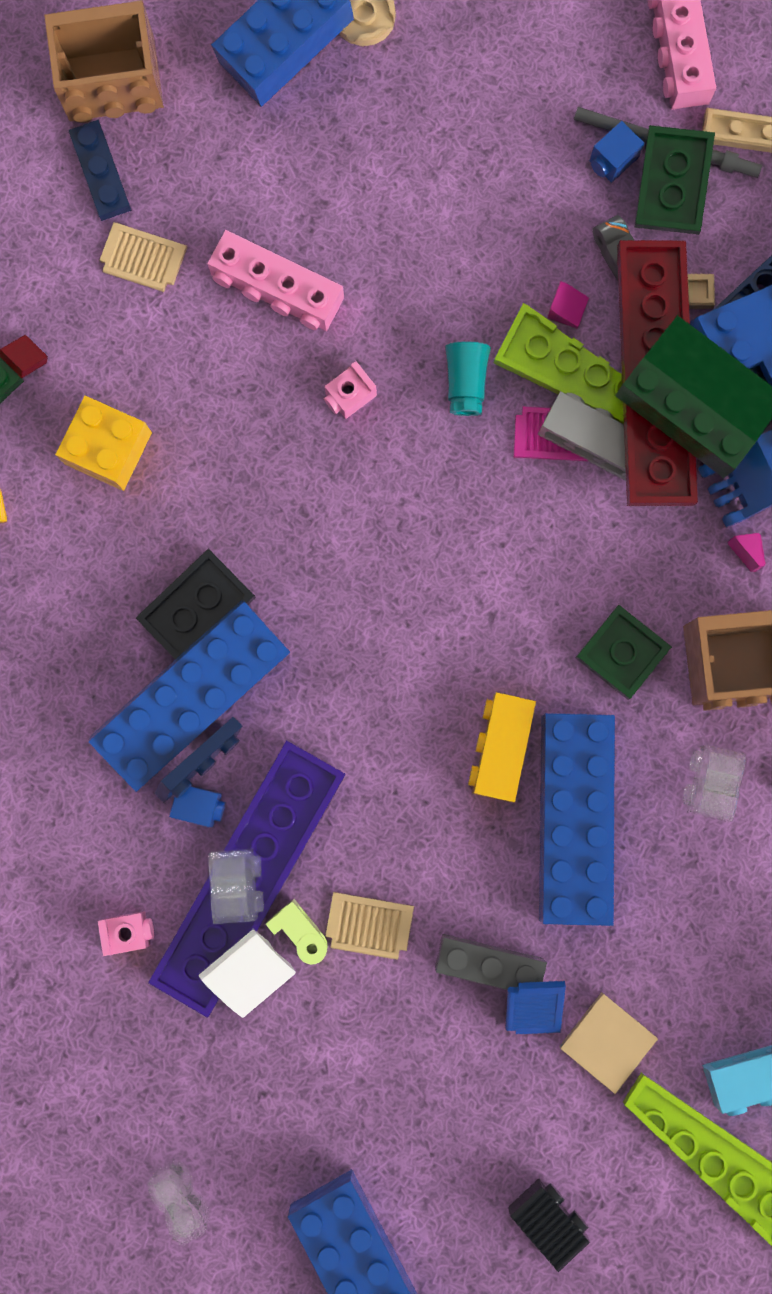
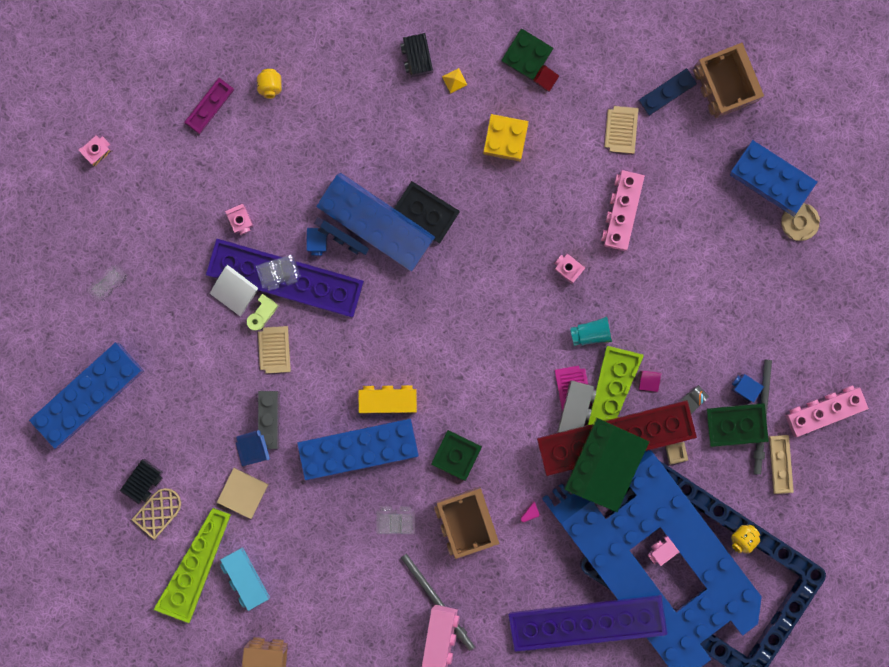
camera: 75 degrees right, 5 degrees up
none -> tan window [132,488,181,540]

